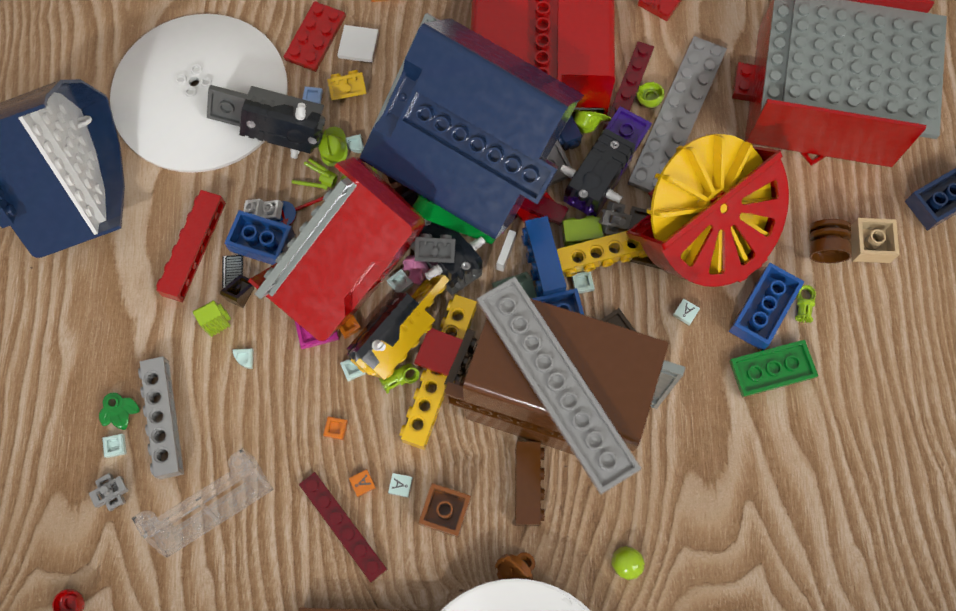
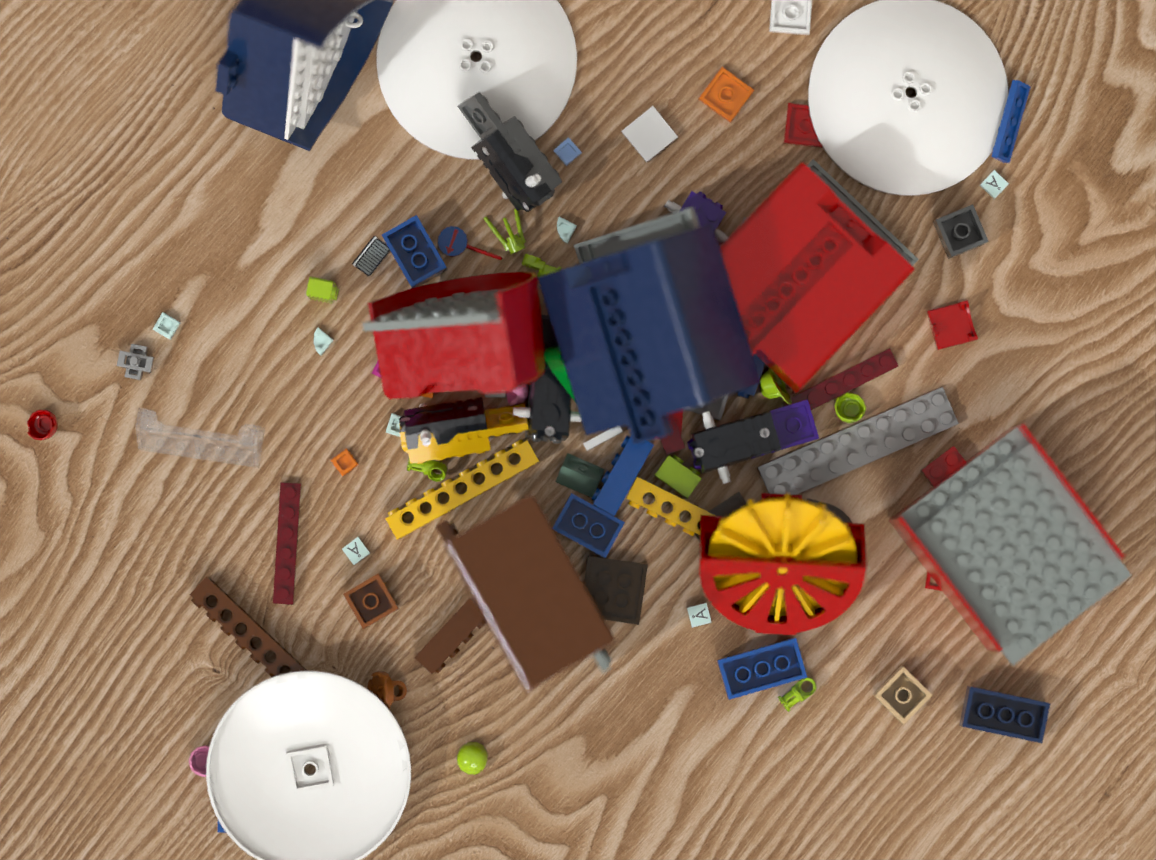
camera: 40 degrees right, 15 degrees up
green plate [99,393,140,430] -> none
light grey brick [138,356,184,480] -> none
red brick [156,190,226,303] -> none
dark brown slope [220,274,255,308] -> none
white slope [243,199,283,220] -> none
red plate [283,1,346,72] -> none
lime piece [319,127,348,167] -> none
yellow bracket [327,70,367,101] -> none
orange tile [349,469,376,497] -> none
dark grey bracket [414,234,456,263] -> none
red tile [414,328,463,376] -> none
dark brown plate [444,329,478,388] -> none
light grey plate [477,277,641,495] -> none
light aqua tile [571,271,595,294] -> none
light grey piece [599,201,632,235] -> none
green plate [729,340,818,398] -> none
reddish brown wheel [809,219,852,264] -> none

